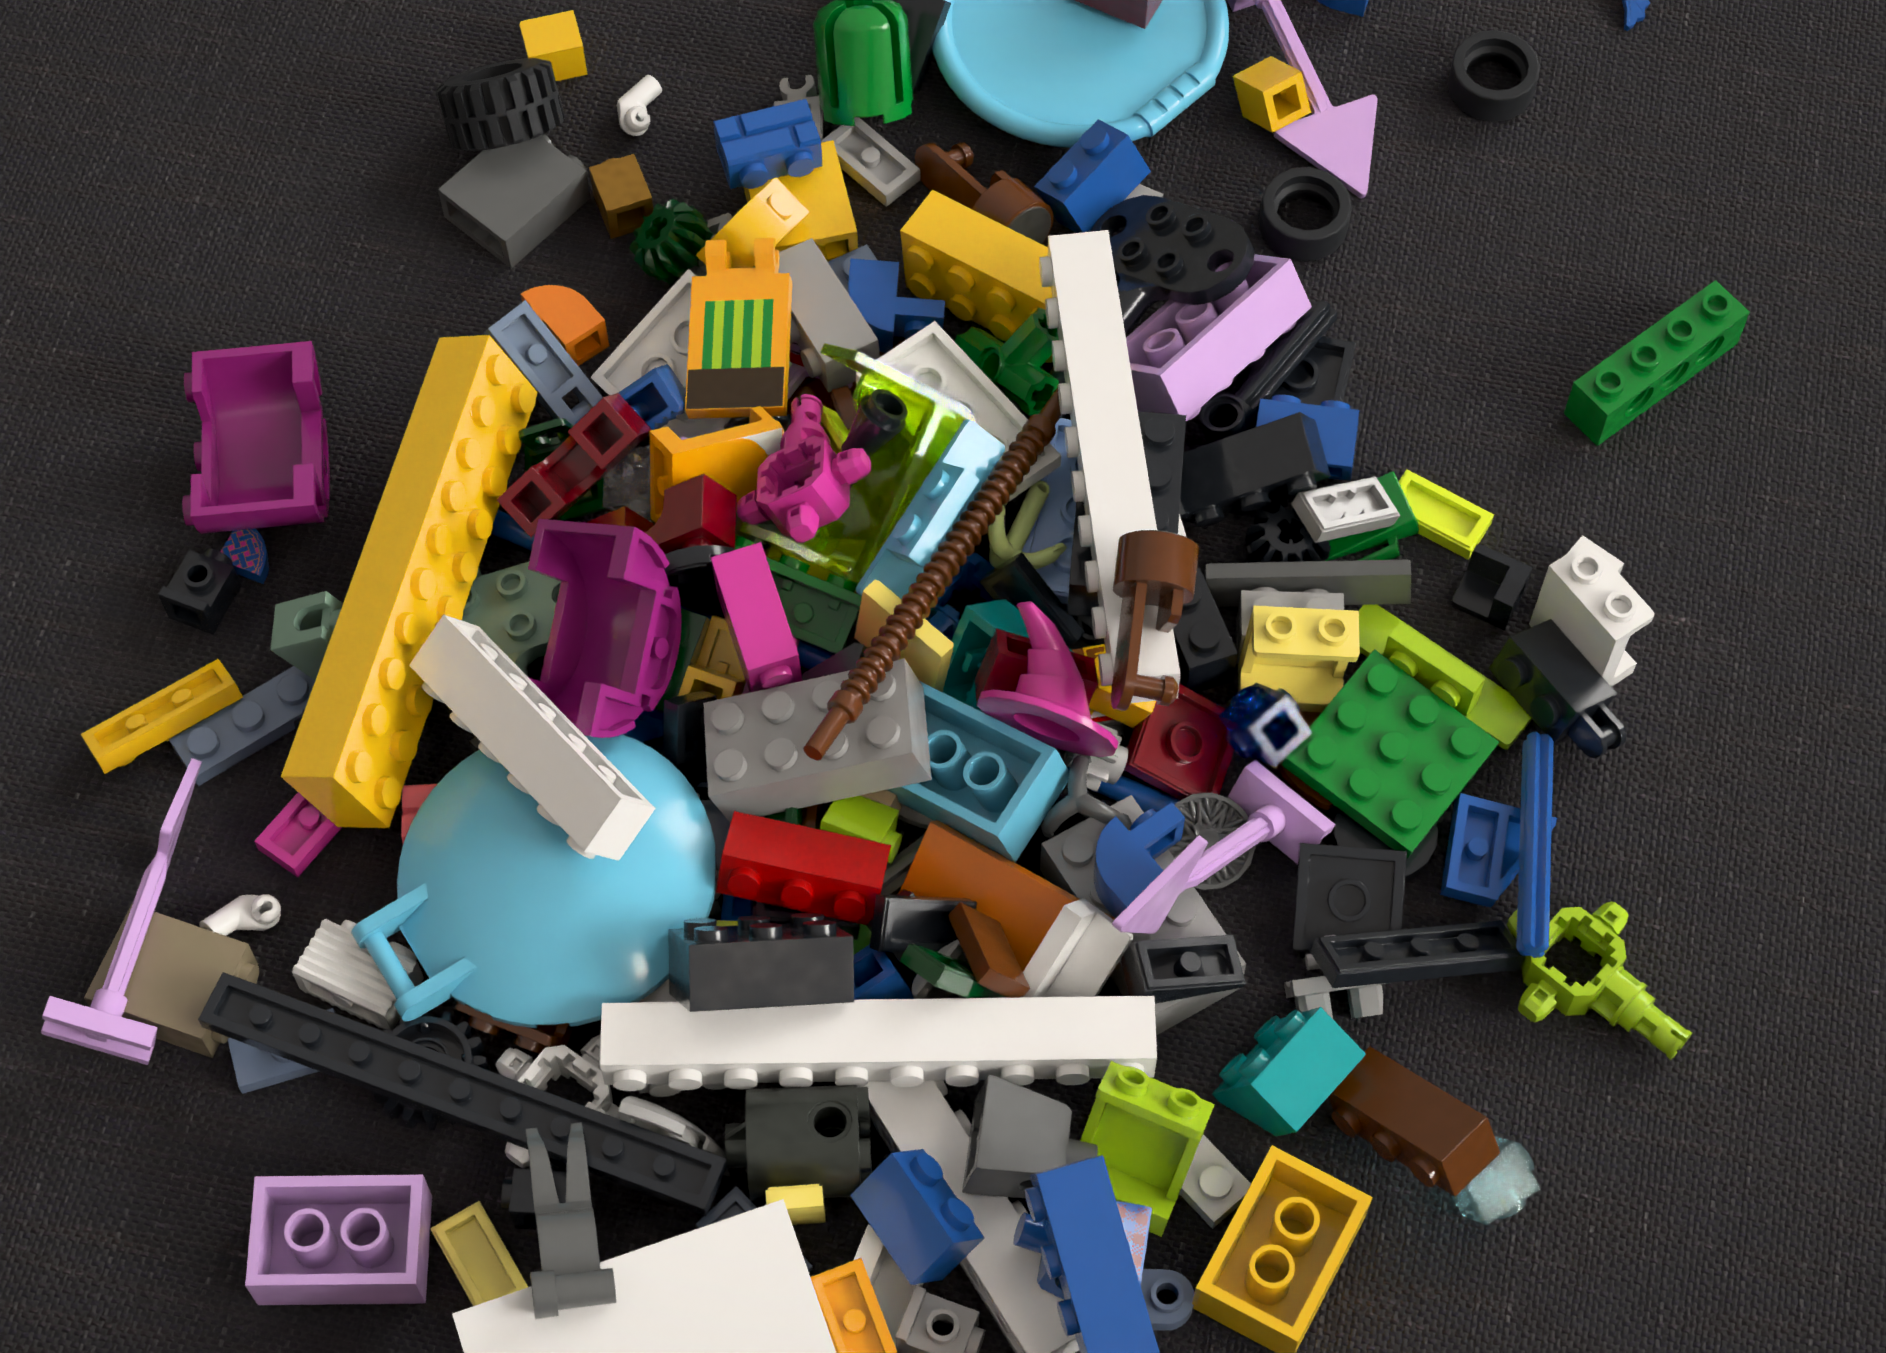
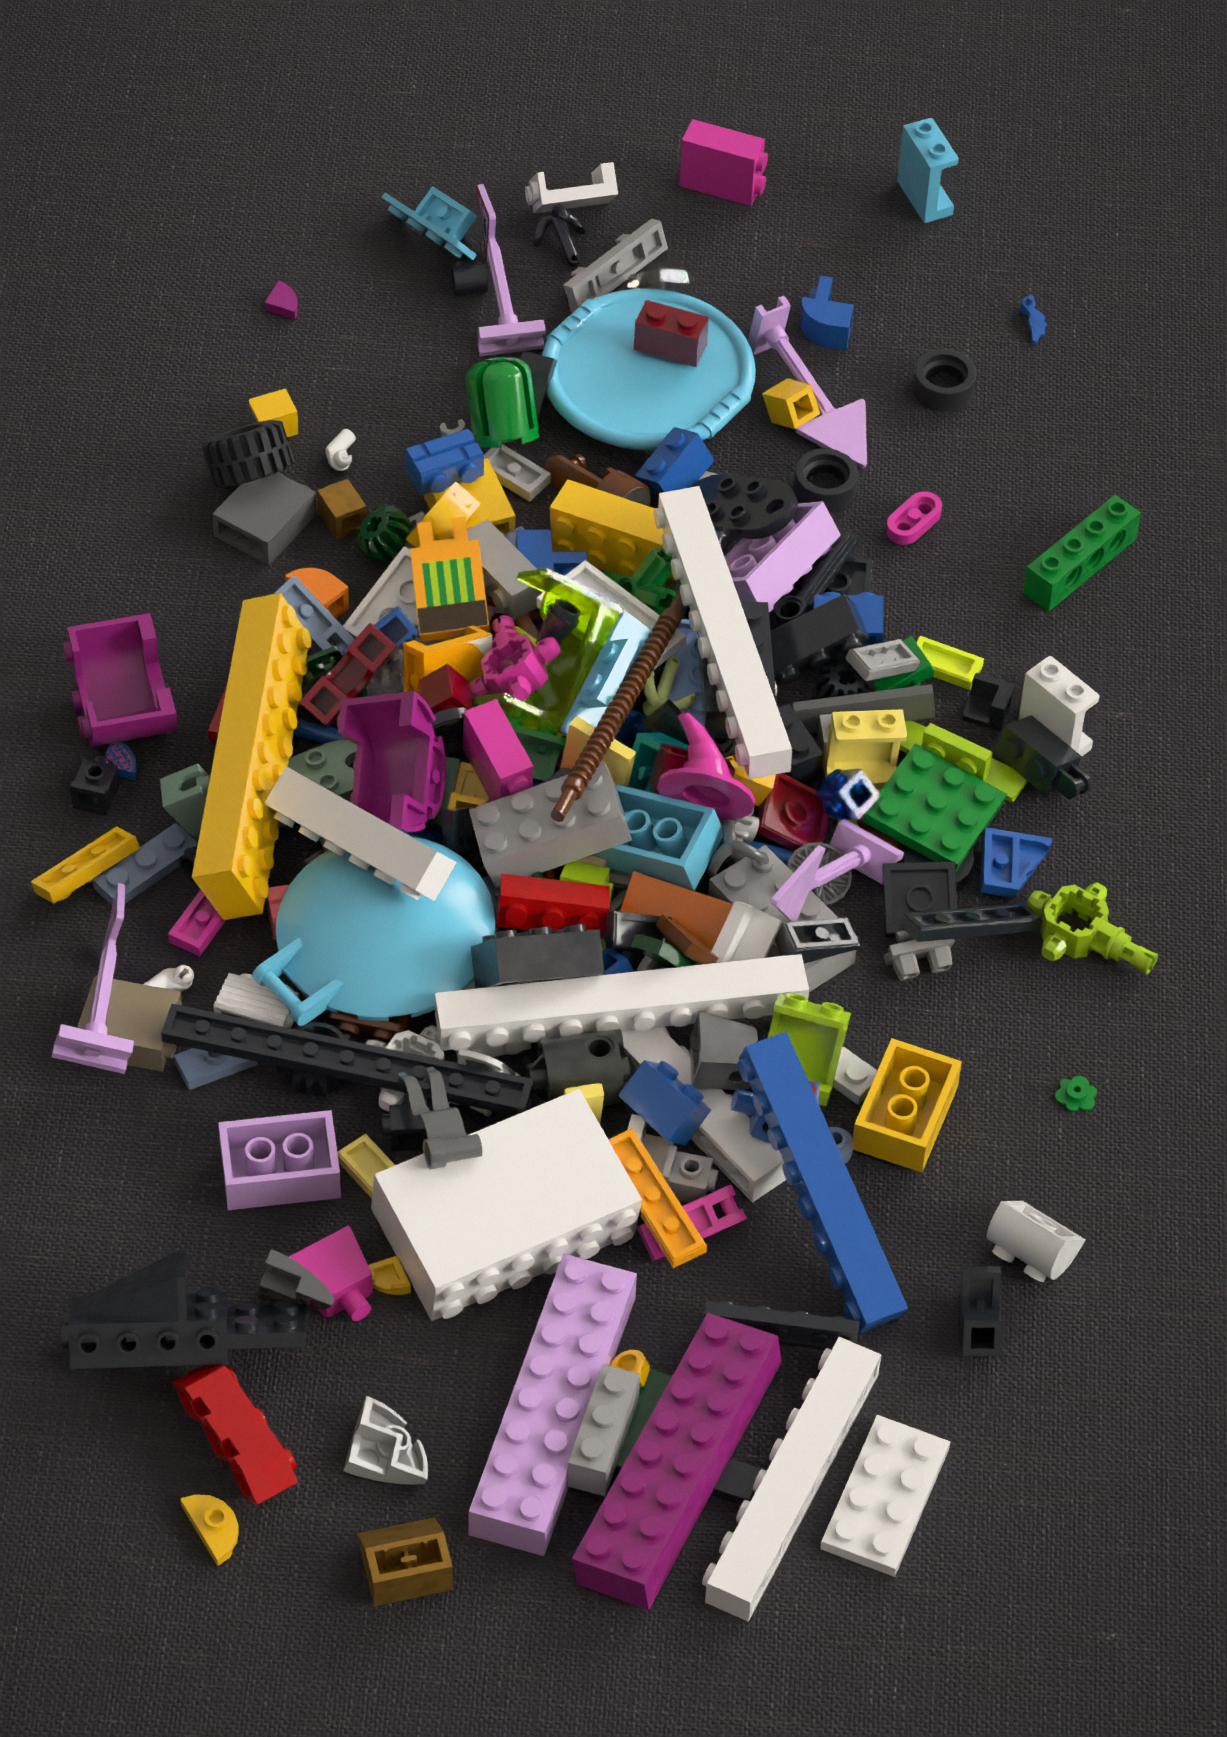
camera: 10 degrees left, 10 degrees down
blue brick [1094,802,1185,918] -> none
reddish brown piece [1111,530,1199,711] -> none
teal slope [1212,1007,1366,1136] -> none
reddish brown brick [1328,1046,1501,1197] -> none
clear light blue brick [1452,1136,1540,1225] -> none
blue axle [1516,732,1554,958] -> none
none -> dark pink plate [886,492,942,545]
none -> green plant [1055,1076,1097,1112]

